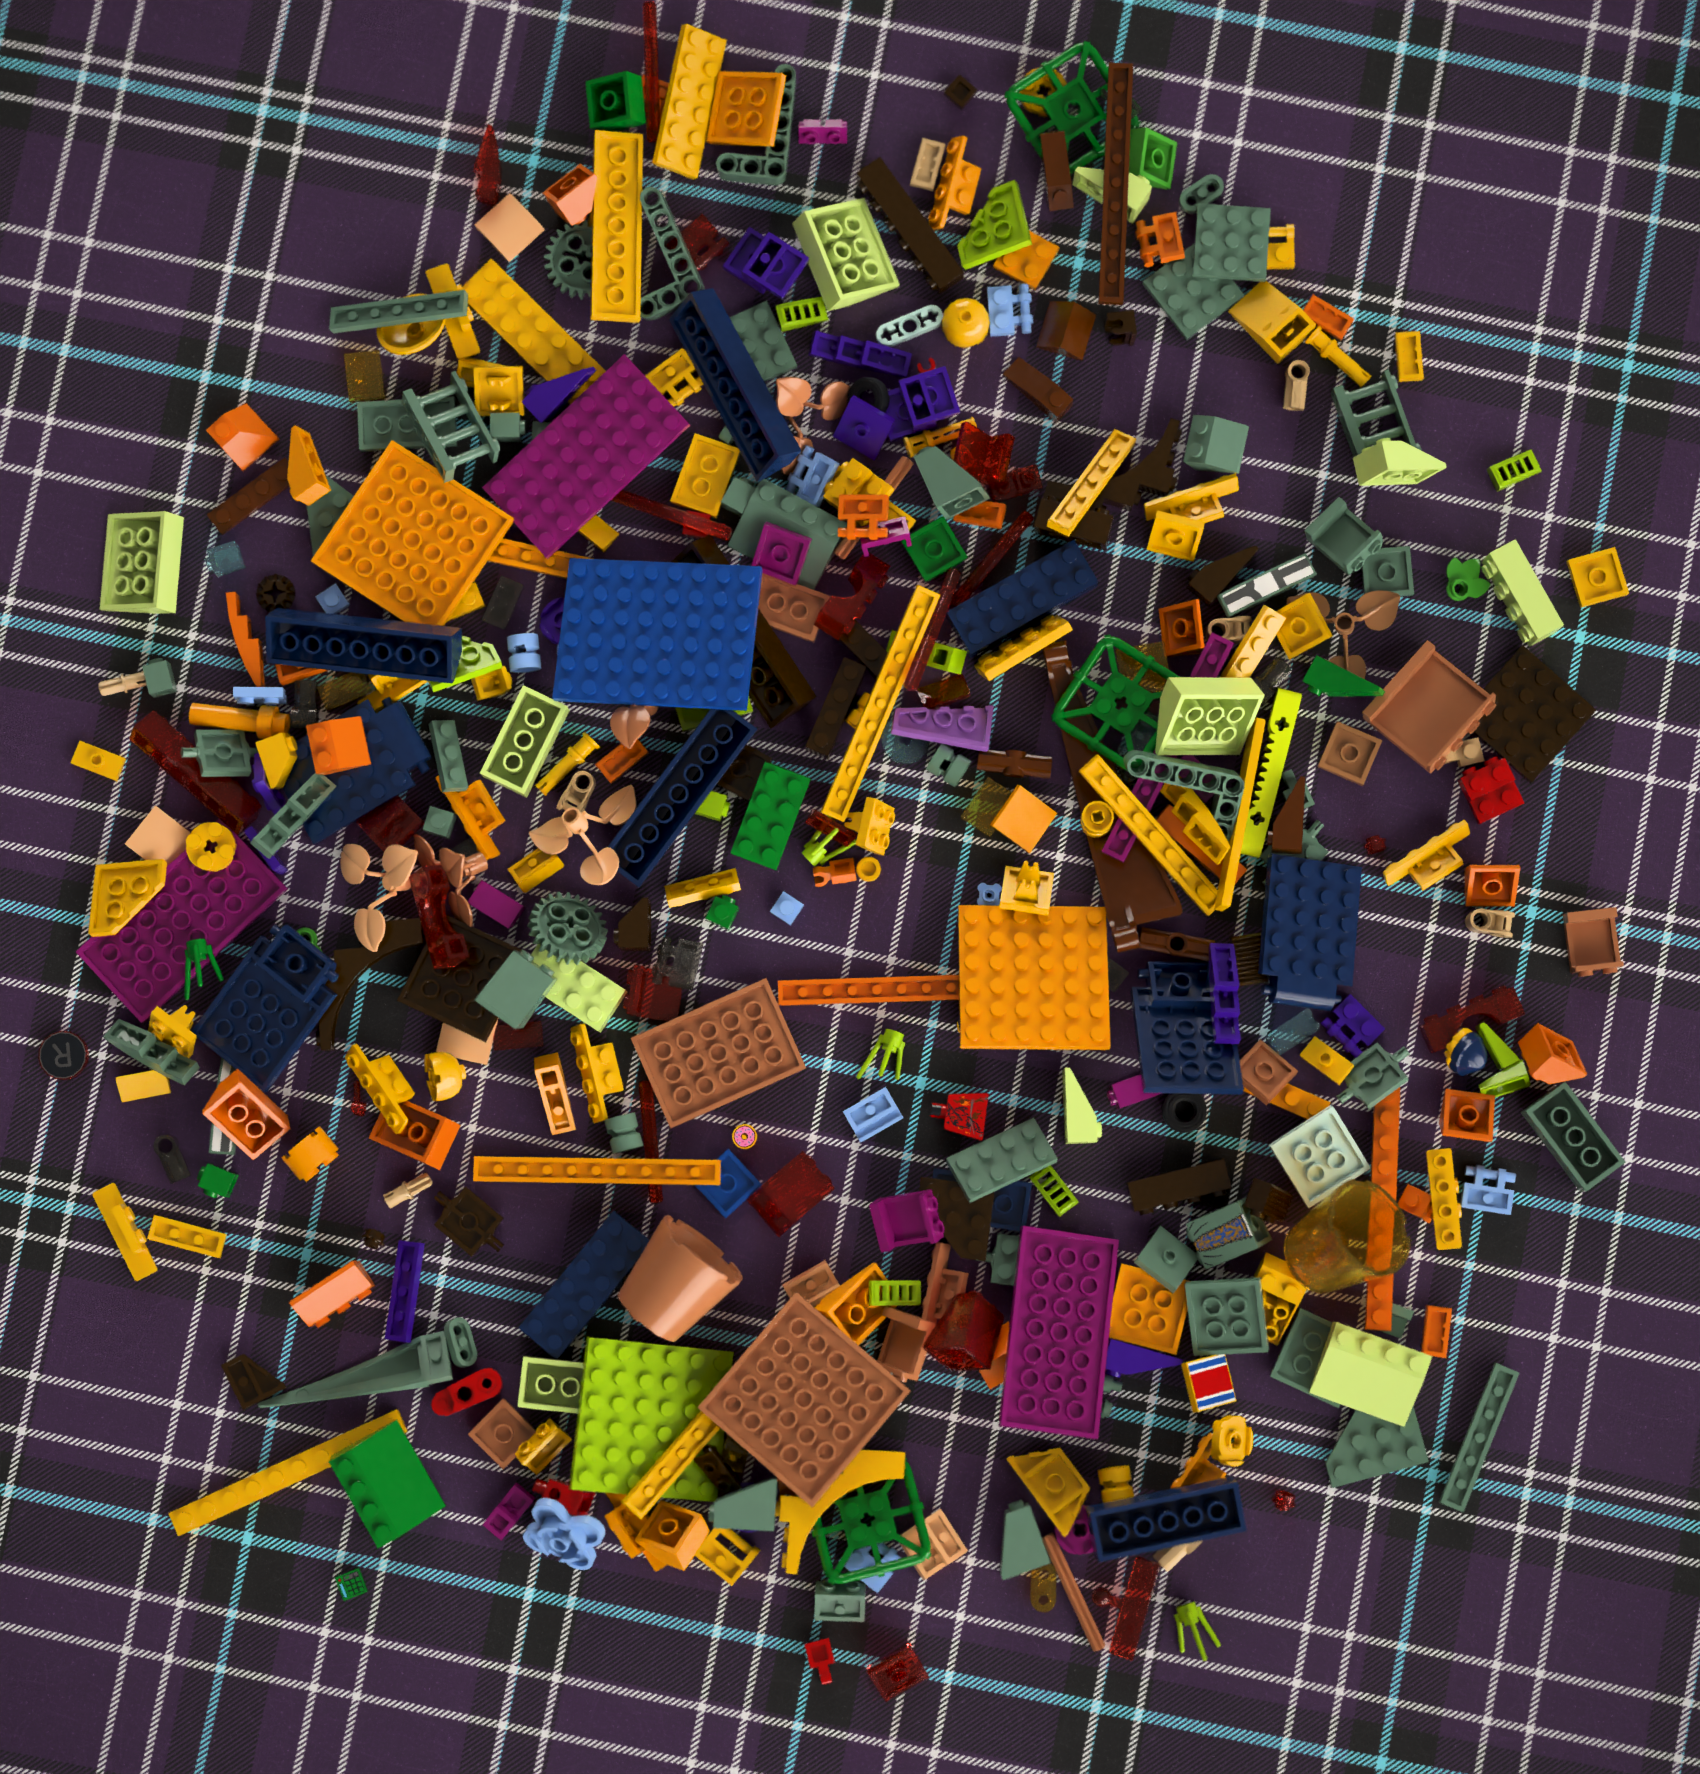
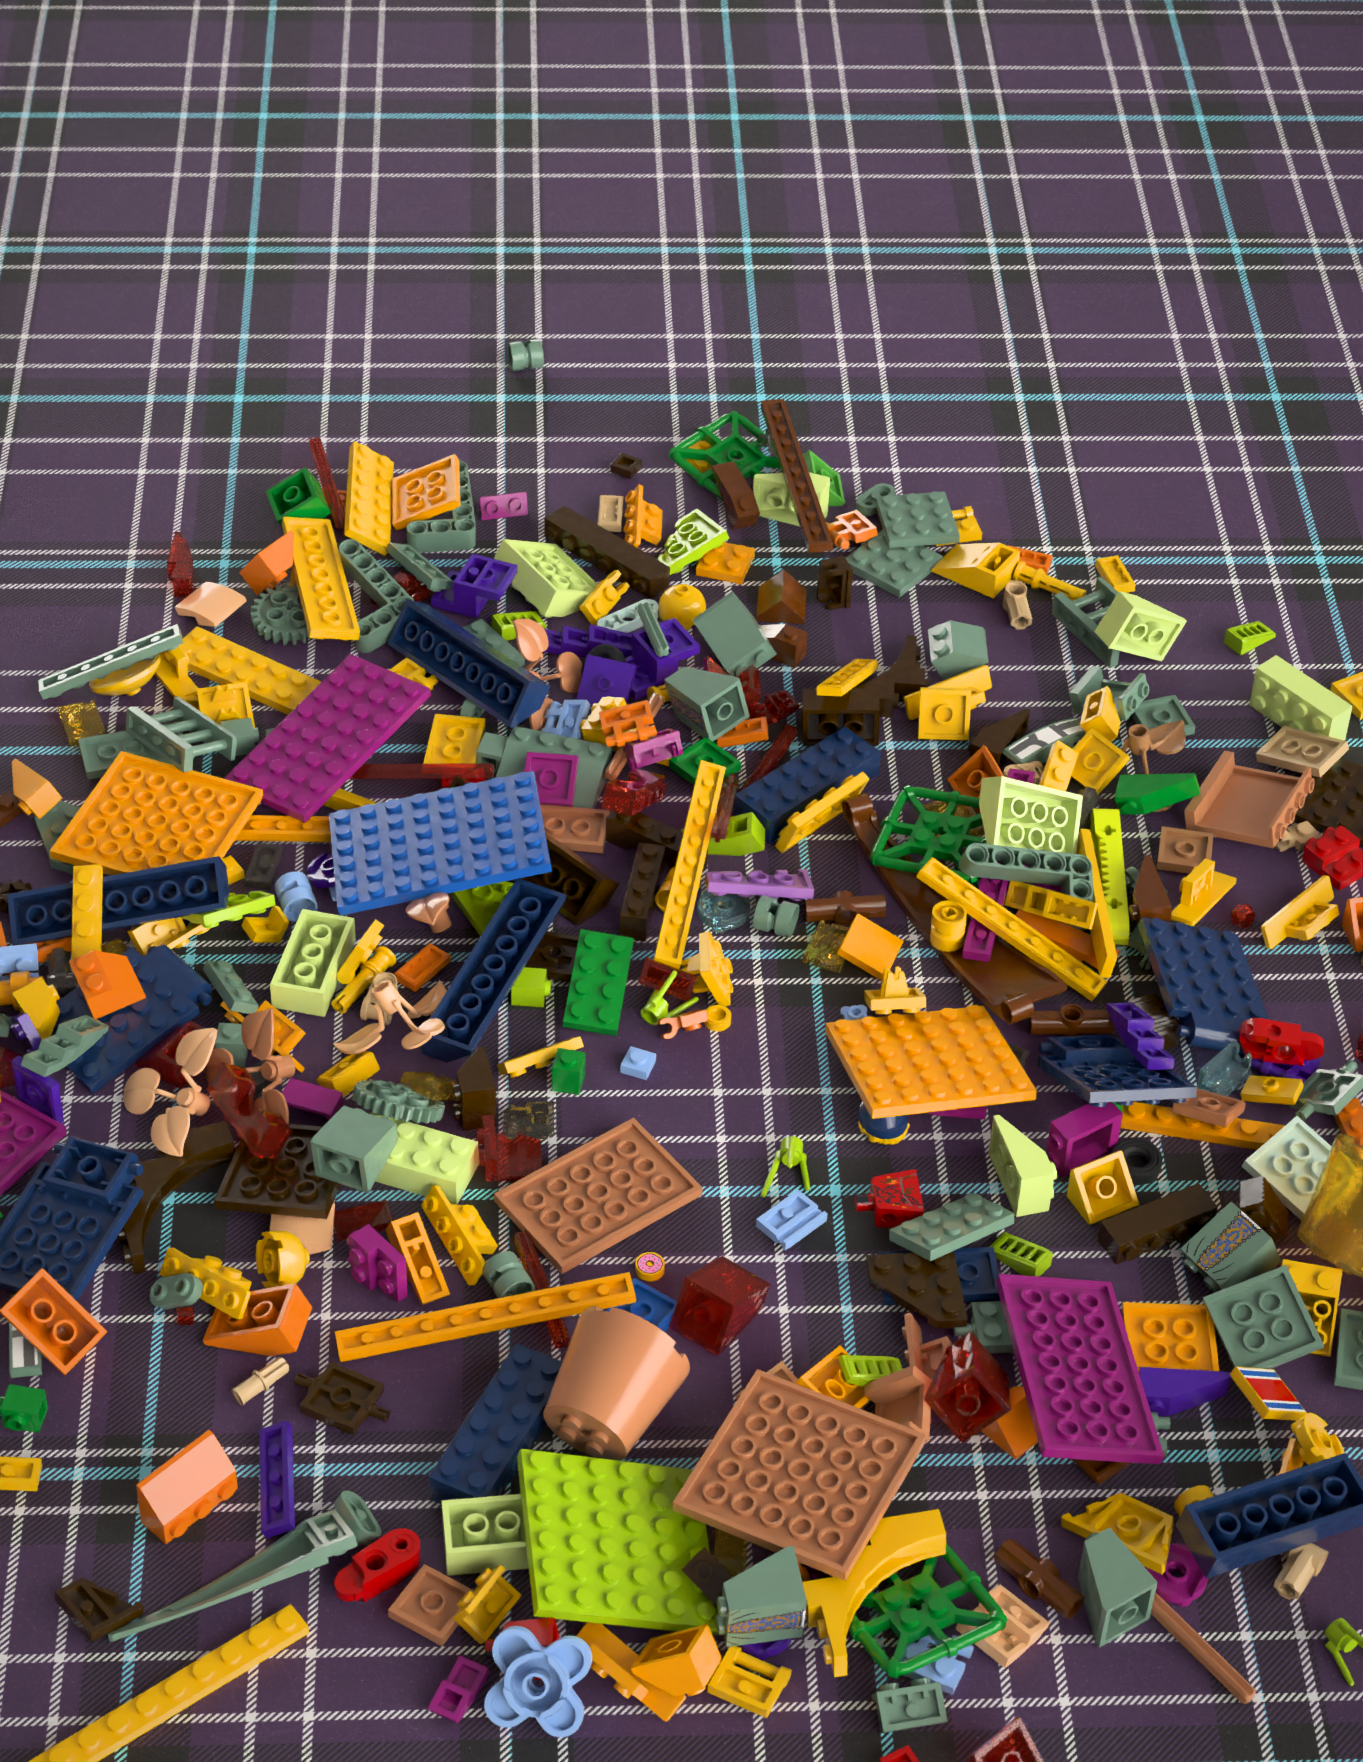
camera: 20 degrees left, 40 degrees down
light orange brick [281,1126,339,1182] -> none
green slope [329,1419,446,1548] -> none
dark brown plate [361,1228,385,1249] -> none
dark purple slope [522,367,596,423] -> none
yellow tile [621,1411,720,1519] -> none
orange plate [778,975,959,1006] -> none
magenta panel [869,1189,944,1252] -> none
clear red slope [916,673,971,709] -> none
light blue plate [987,284,1033,337] -> none
clear yellow plate [1030,1563,1056,1612] -> none
clear red plate [1091,1556,1161,1661] -> none
sand green plate [1134,1226,1198,1293] -> none
bright green plate [1446,557,1491,601] -> none
none -> yellow plate [71,864,103,970]
none -> sand green plate [150,1273,203,1310]
none -> yellow plate [337,919,384,984]
none -> magenta plate [346,1224,407,1303]
none -> sand green plate [386,543,453,592]
none -> clear yellow plate [400,1072,456,1100]
none -> yellow hinge [579,570,629,625]
none -> sand green axle [637,602,670,657]
none -> sand green slope [693,591,777,680]
none -> reddish brown piece [994,1539,1085,1619]
none -> yellow slope [1067,1150,1139,1224]
none -> yellow slope [1080,686,1120,742]
none -> yellow bracket [1171,858,1237,926]
none -> red piece [1240,1018,1324,1066]
none -> tan plate [1255,726,1349,777]

